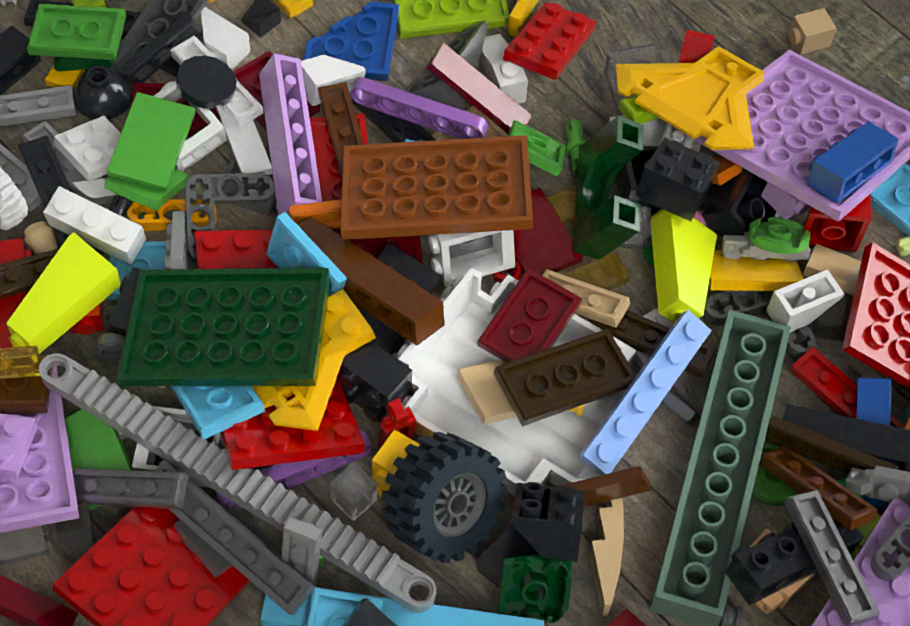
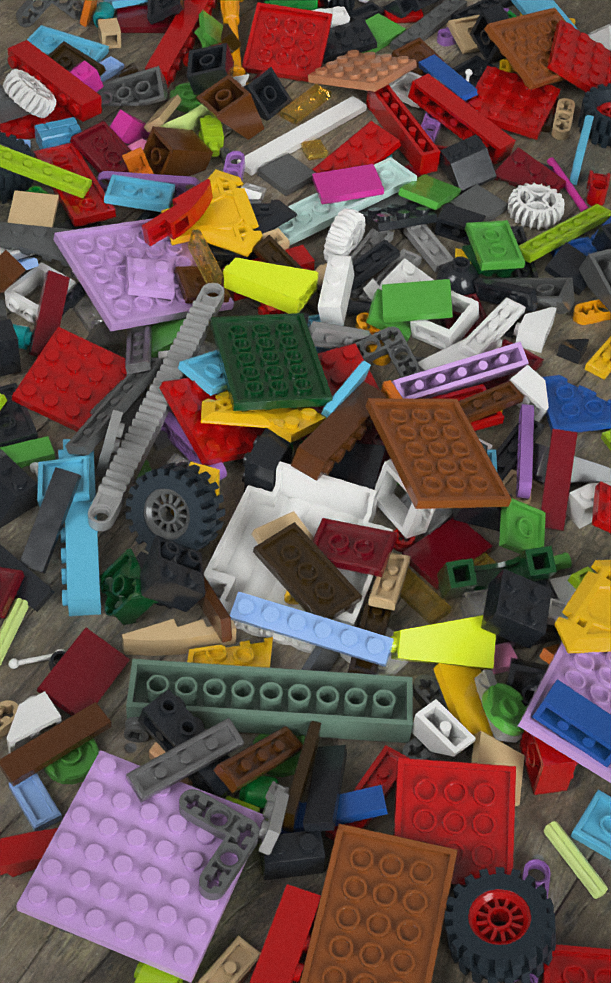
camera: 75 degrees right, 10 degrees down
black tile [176,55,237,109] -> none
red hinge [378,398,416,449] -> none
none -> yellow wing [187,637,273,668]

